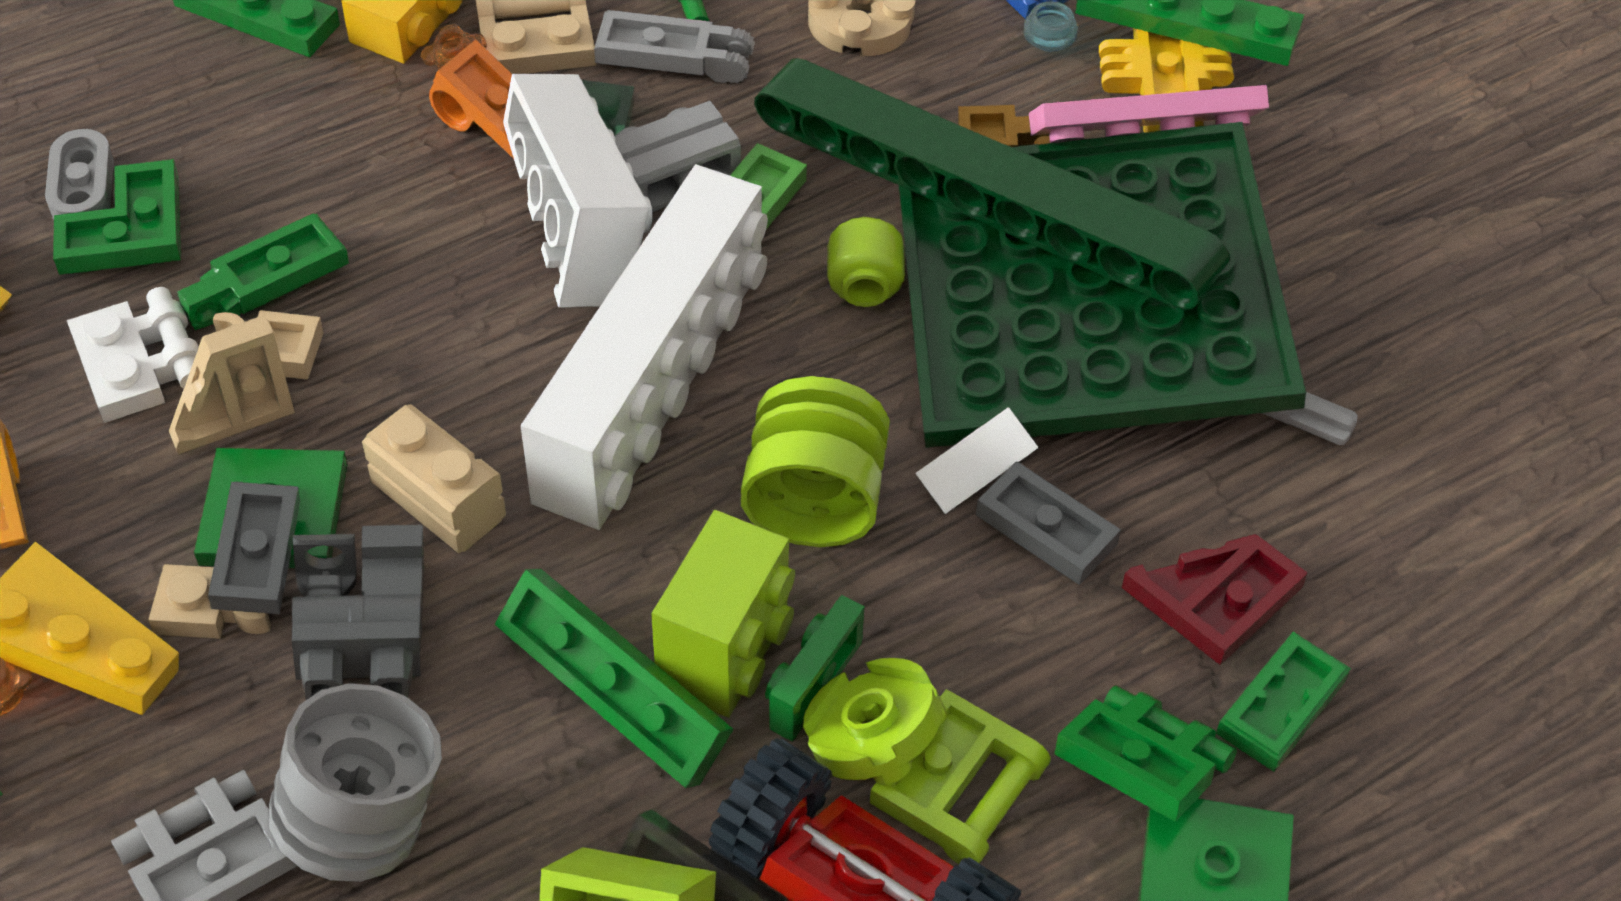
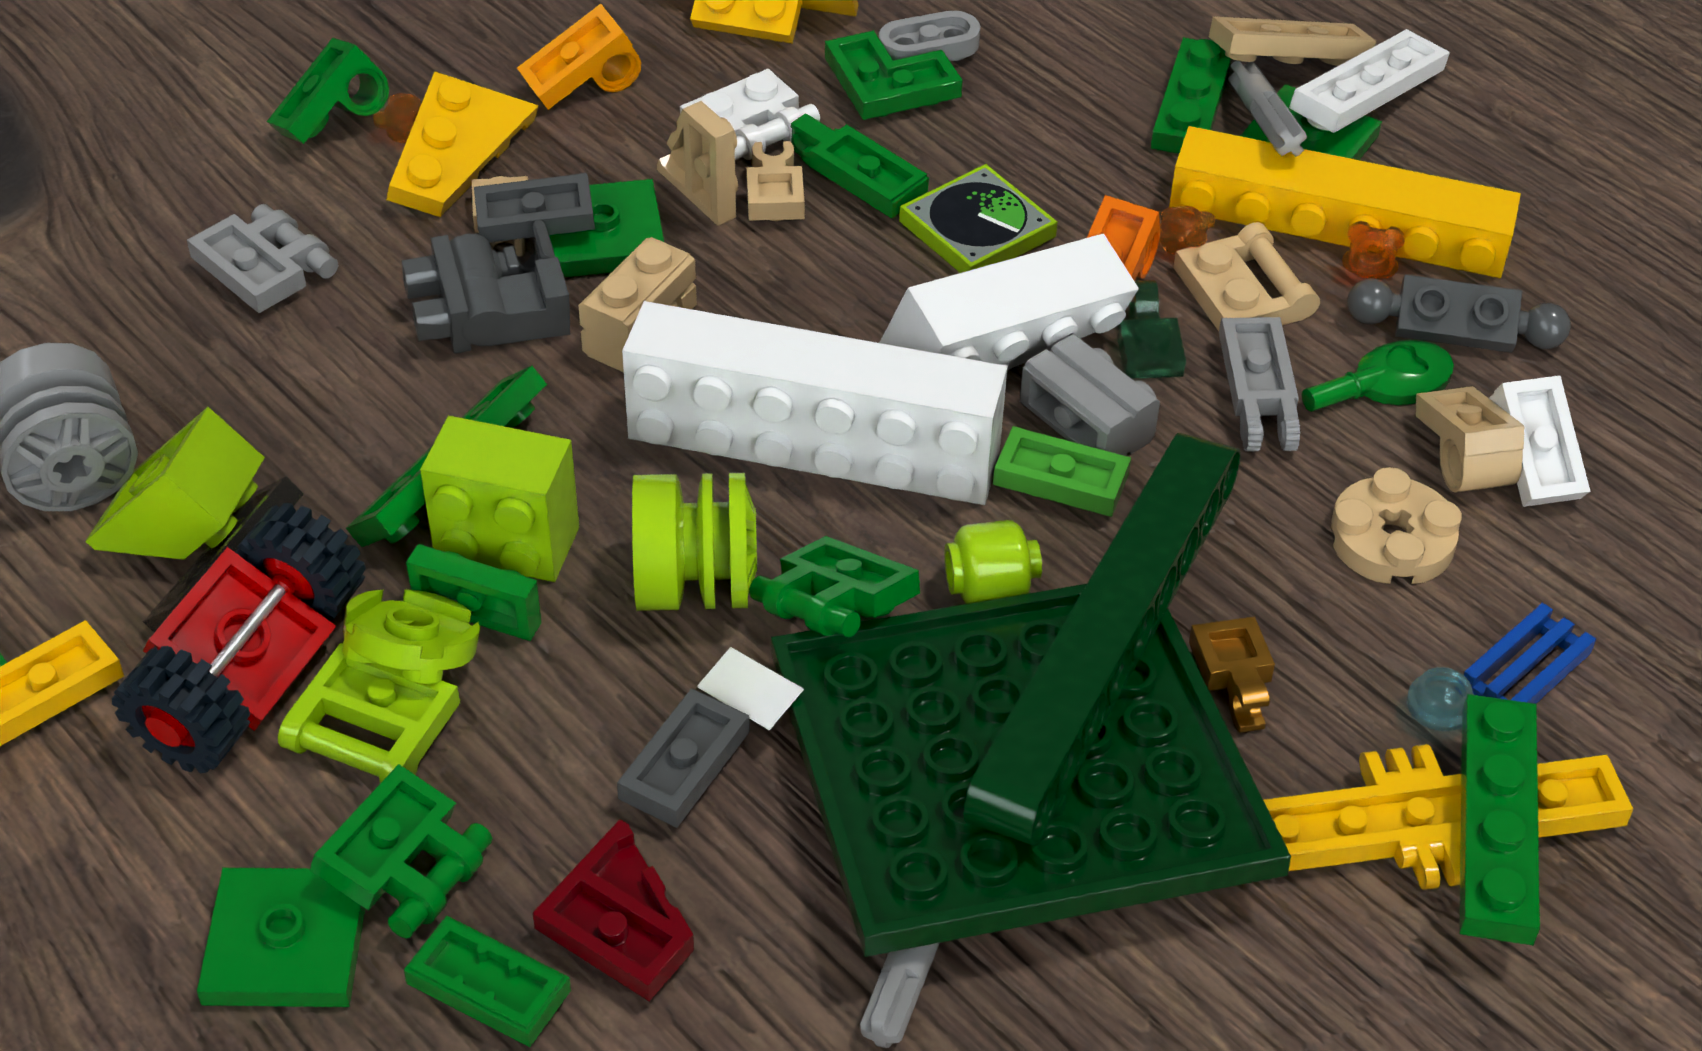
camera: 80 degrees right, 5 degrees down
light grey wheel [269,683,442,882] -> none
bright pink plate [1029,85,1269,143] -> none
none -> green plate [749,536,920,638]
none -> tile [899,164,1058,273]

